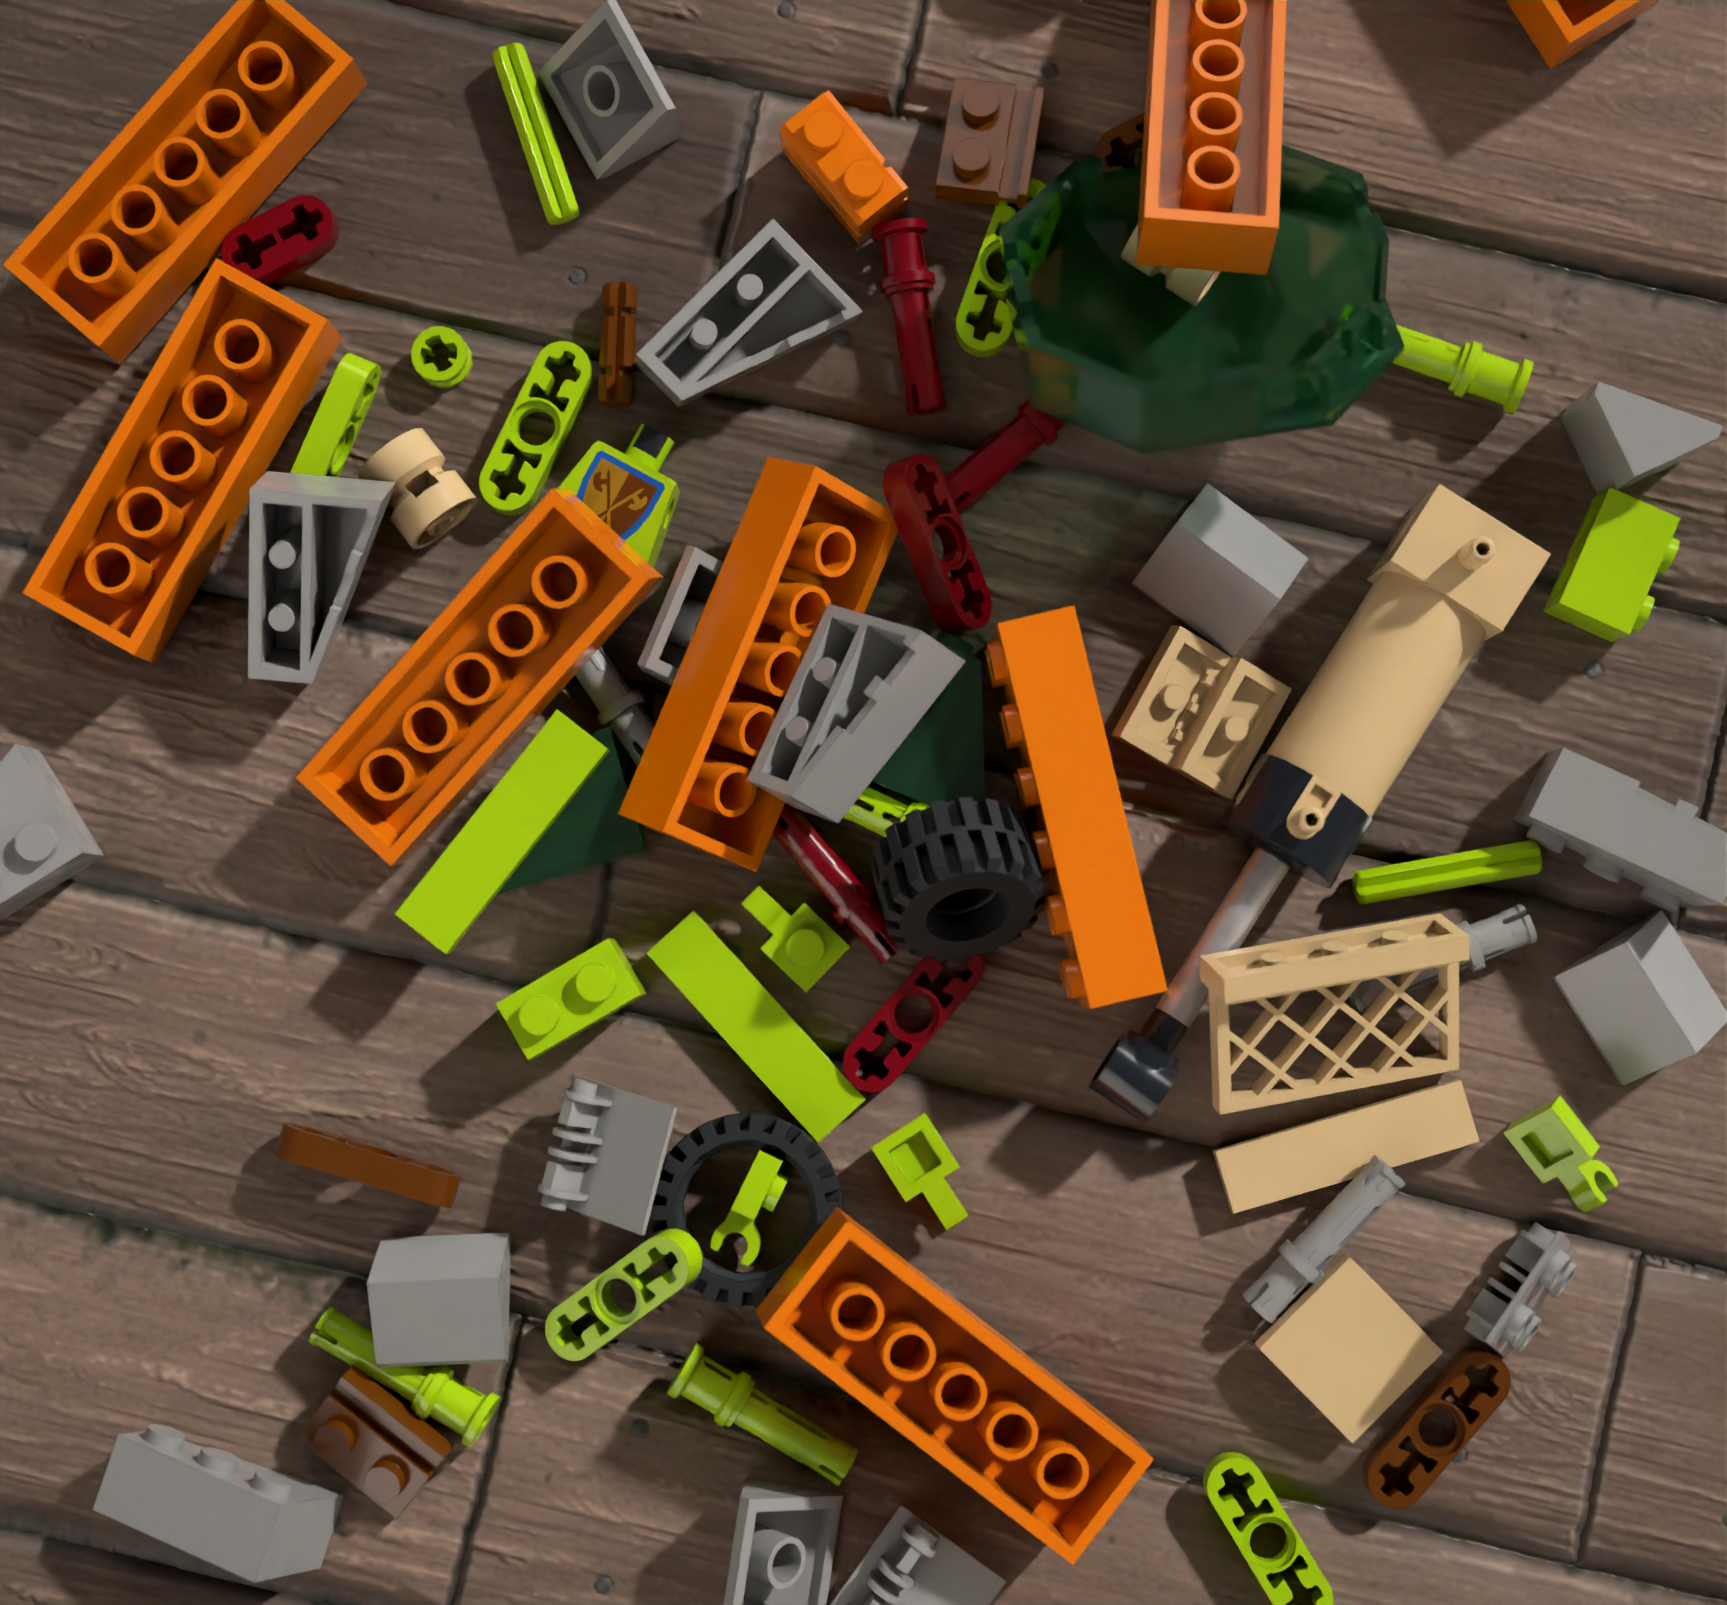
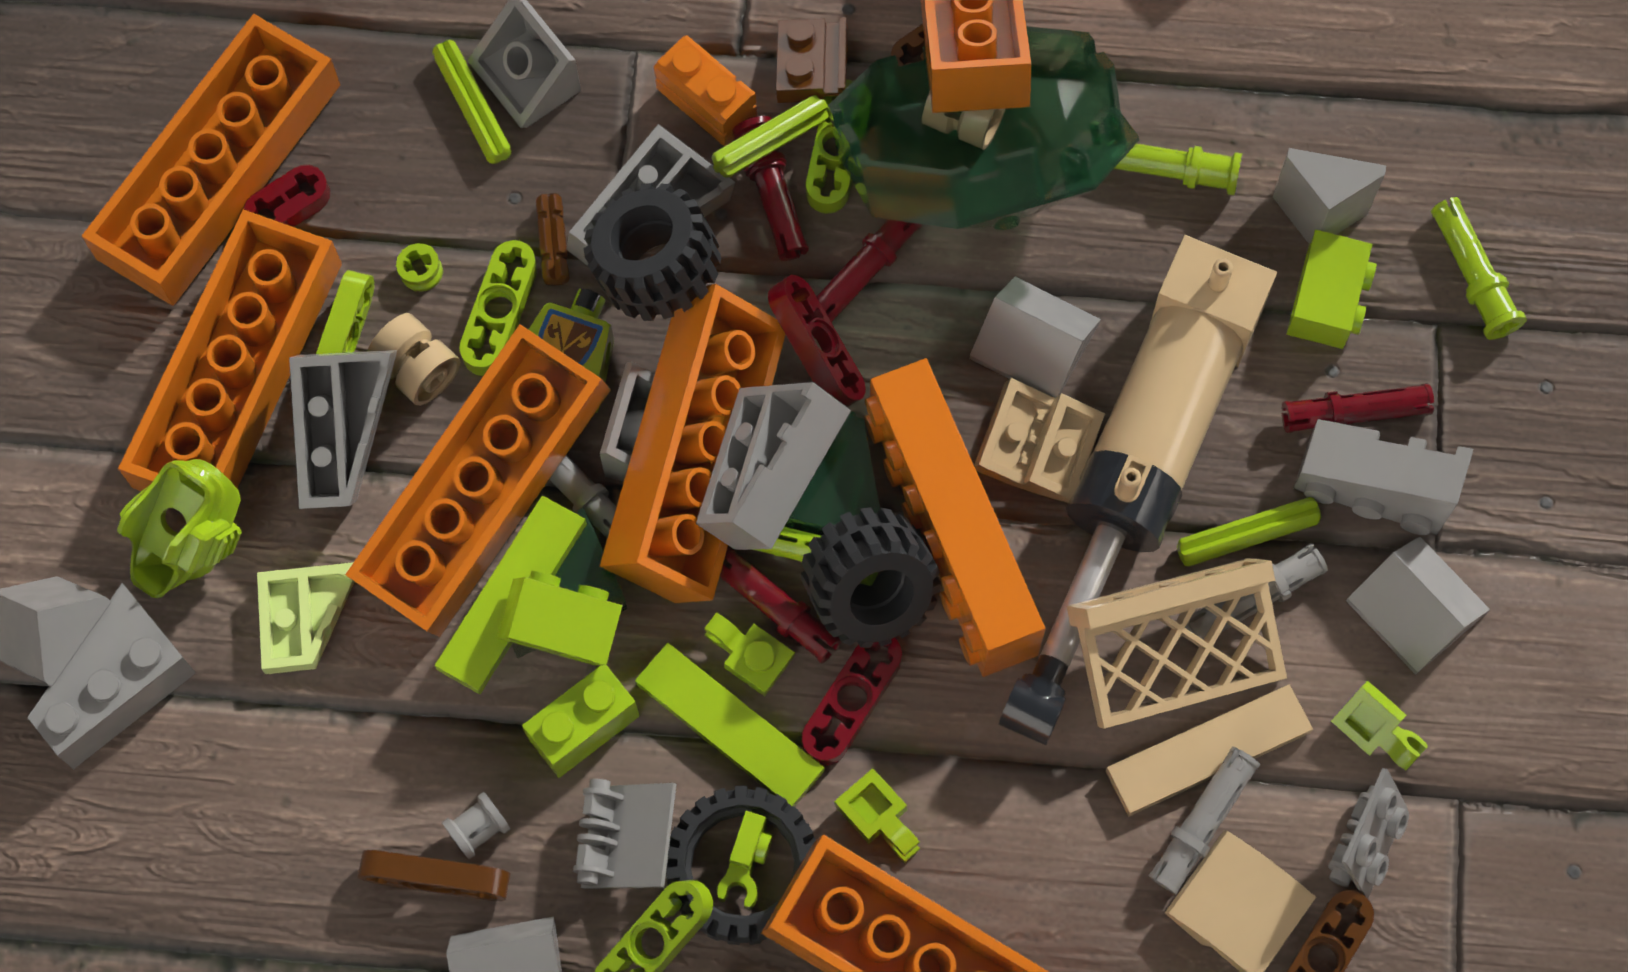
camera: 10 degrees left, 15 degrees down
none -> lime piece [117,459,242,599]
none -> yellowish green wing [257,562,355,674]
none -> light grey bush [441,792,511,860]
none -> lime brick [497,571,622,666]
none -> black tyre [583,183,721,321]
none -> lime axle [711,95,829,178]
none -> dark red pin [1281,383,1435,433]

